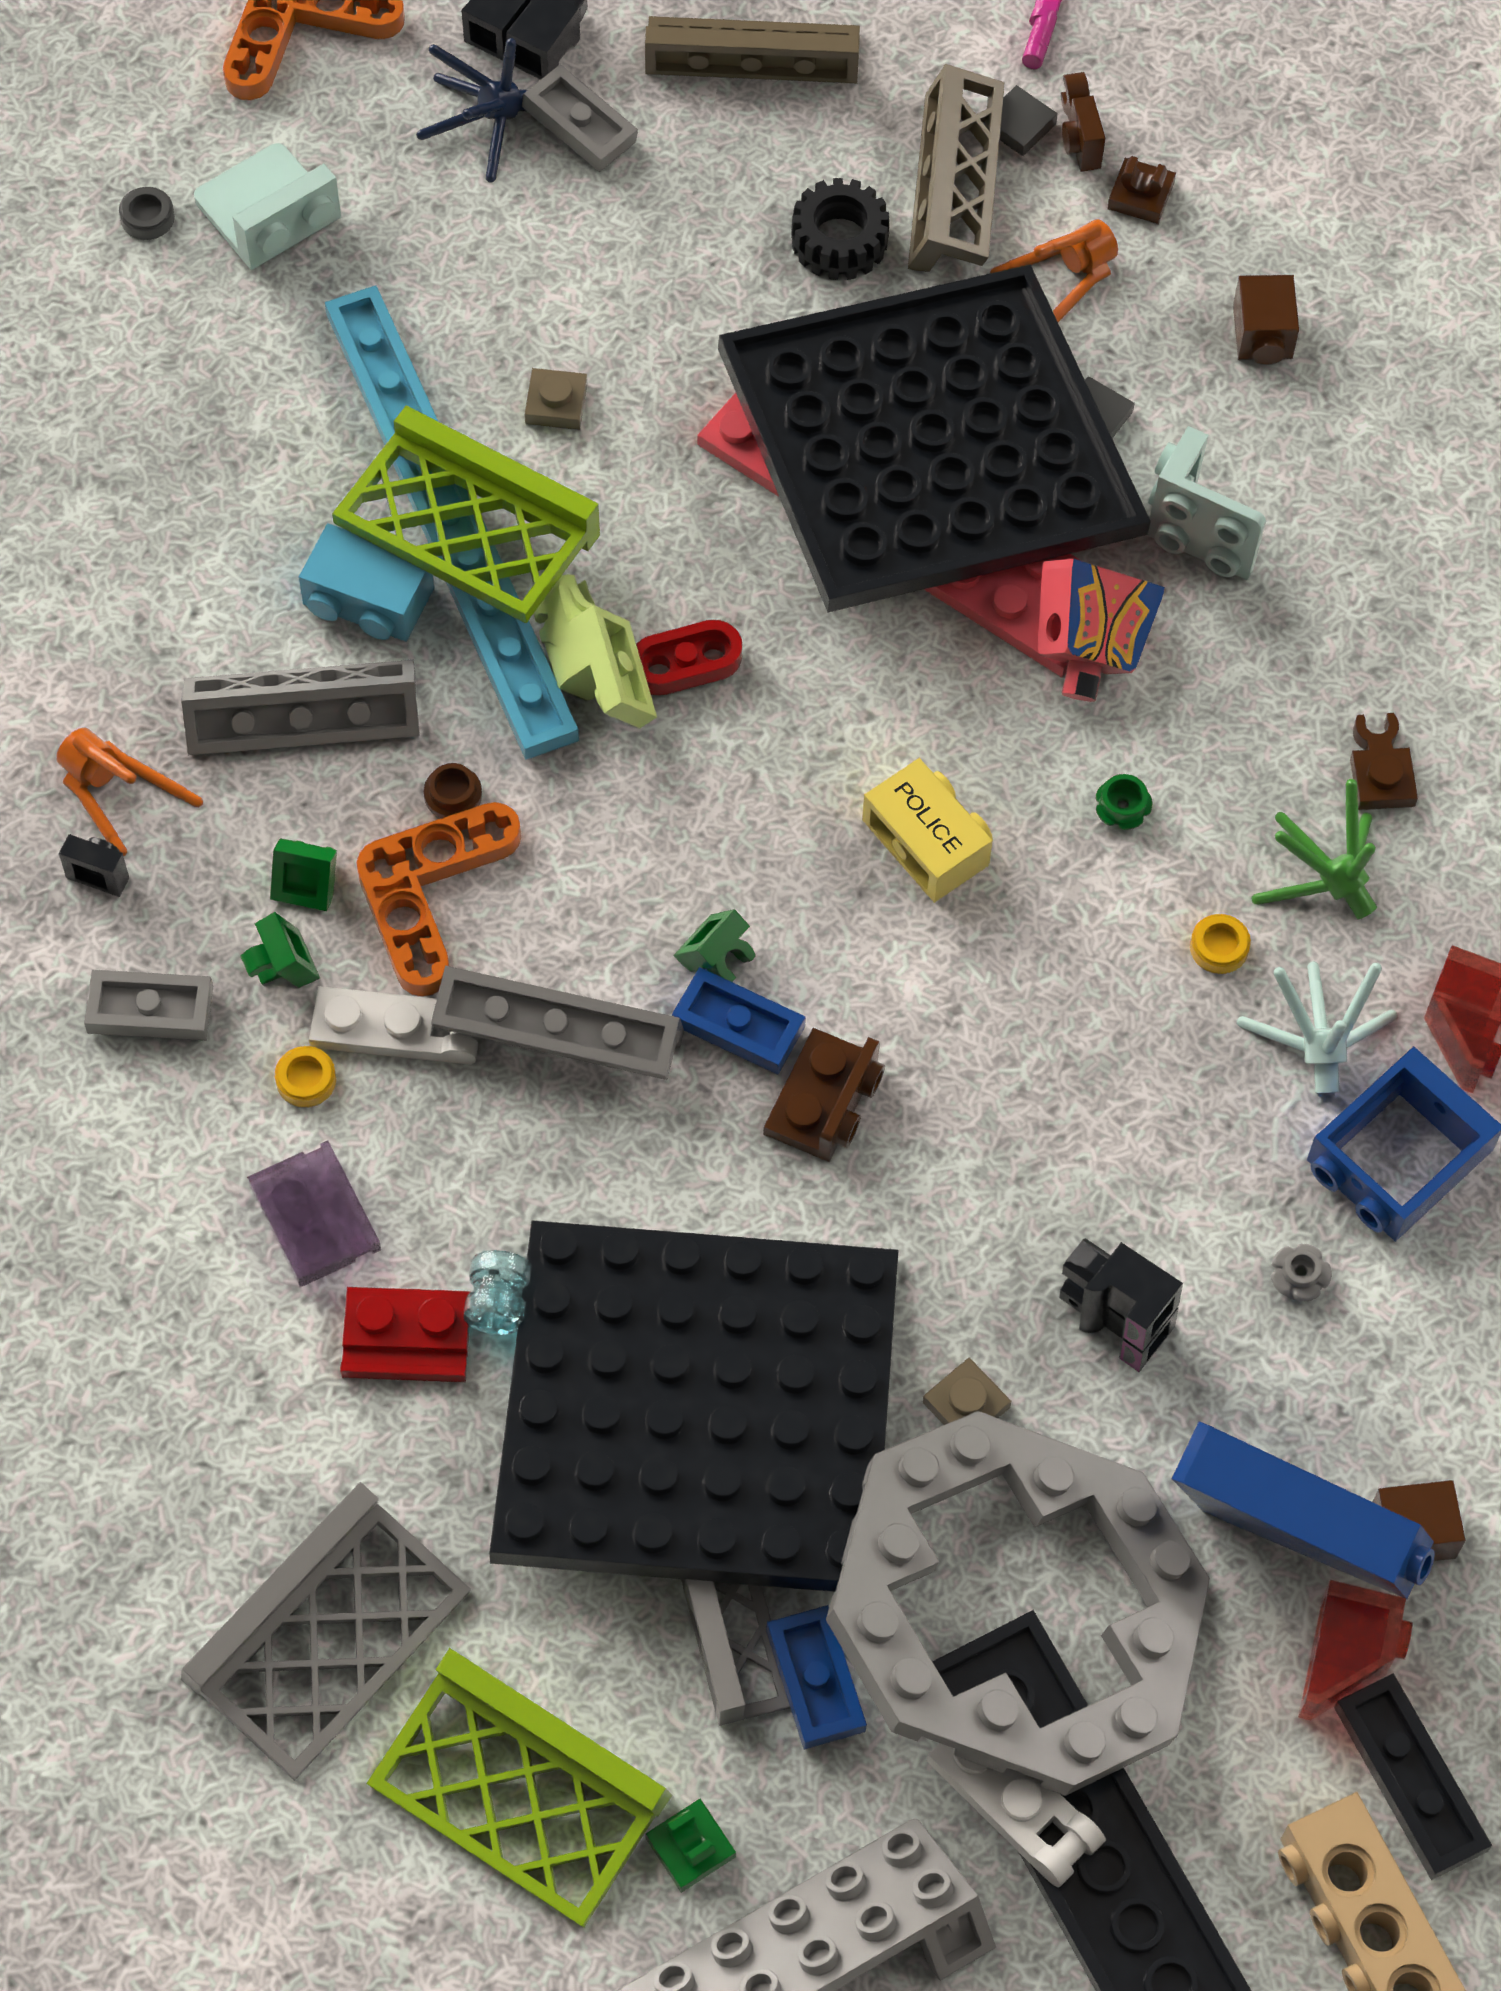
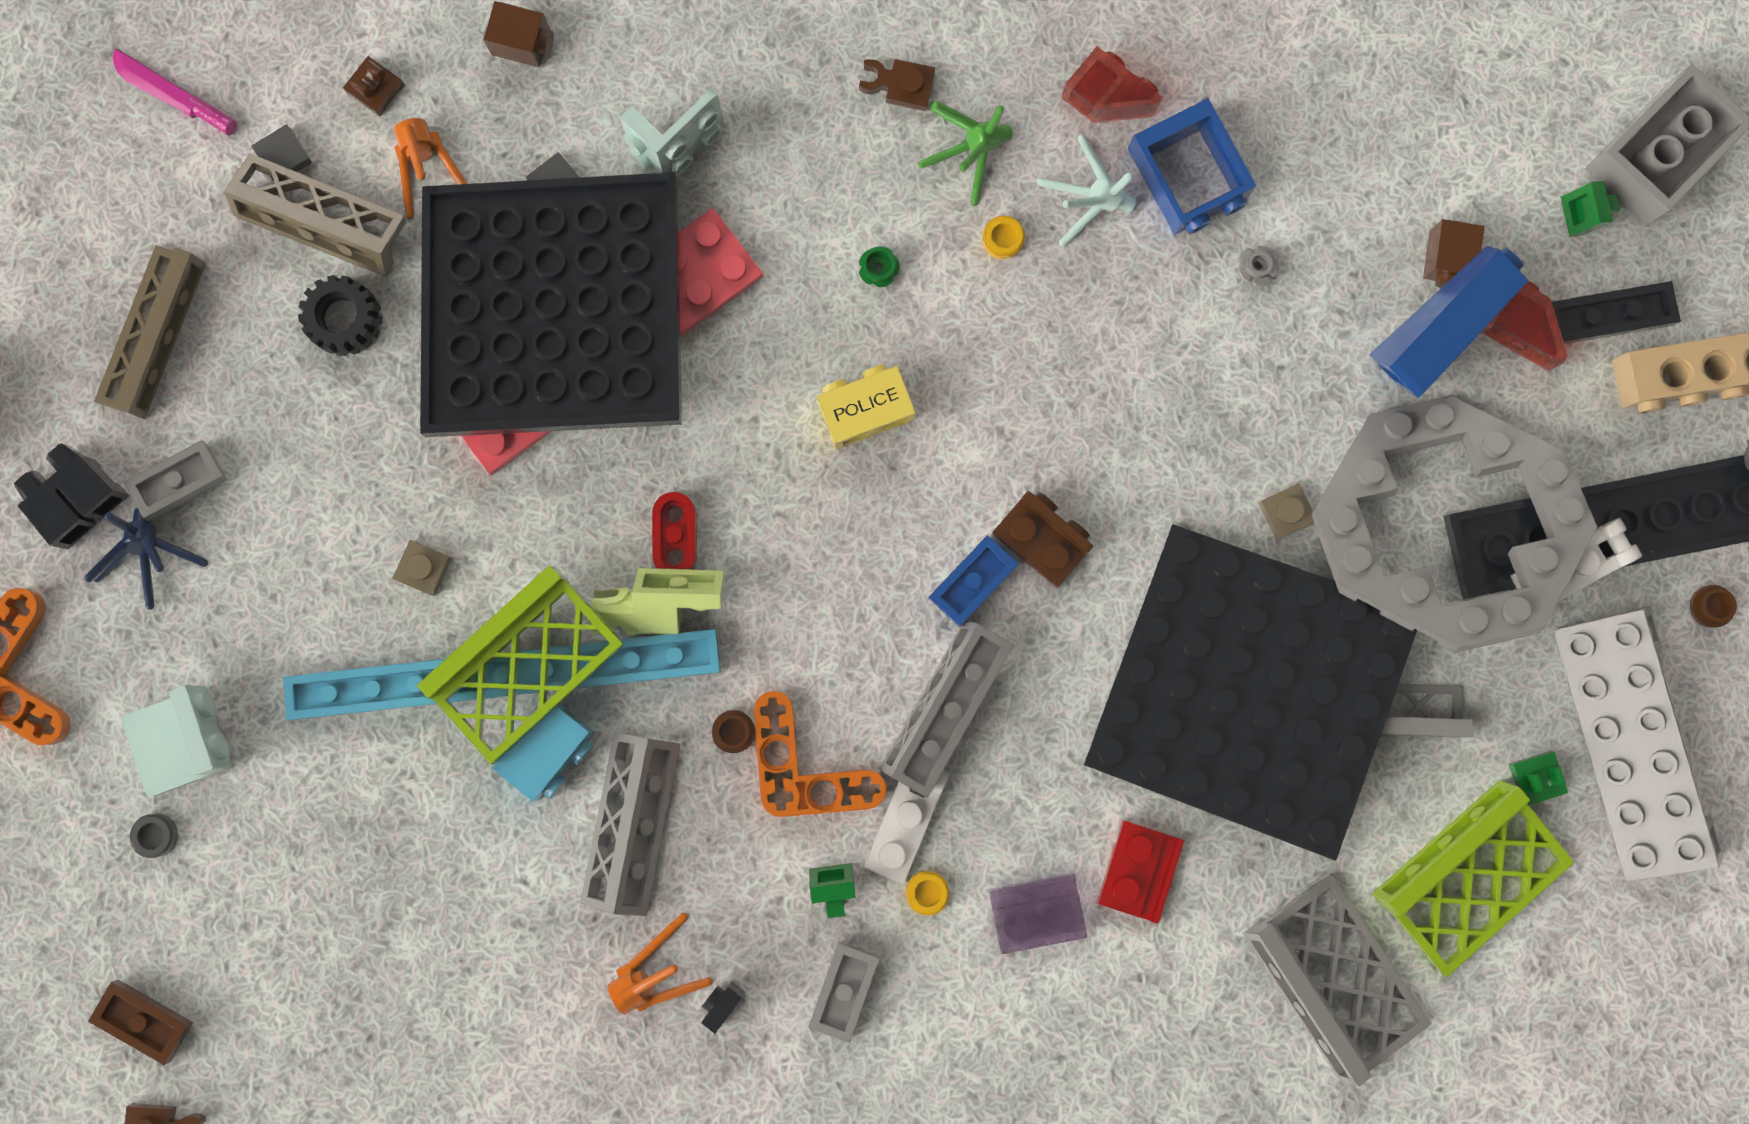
camera: 75 degrees left, 20 degrees up
green tile [270,838,337,911] -> none
clear light blue wheel [464,1250,532,1335] -> none
green tile [673,909,756,982] -> none
blue plate [766,1605,867,1750] -> none
torso [1037,559,1165,702] -> none
black hips [1059,1238,1183,1372] -> none
reddish brown plate [1061,72,1106,172] -> none

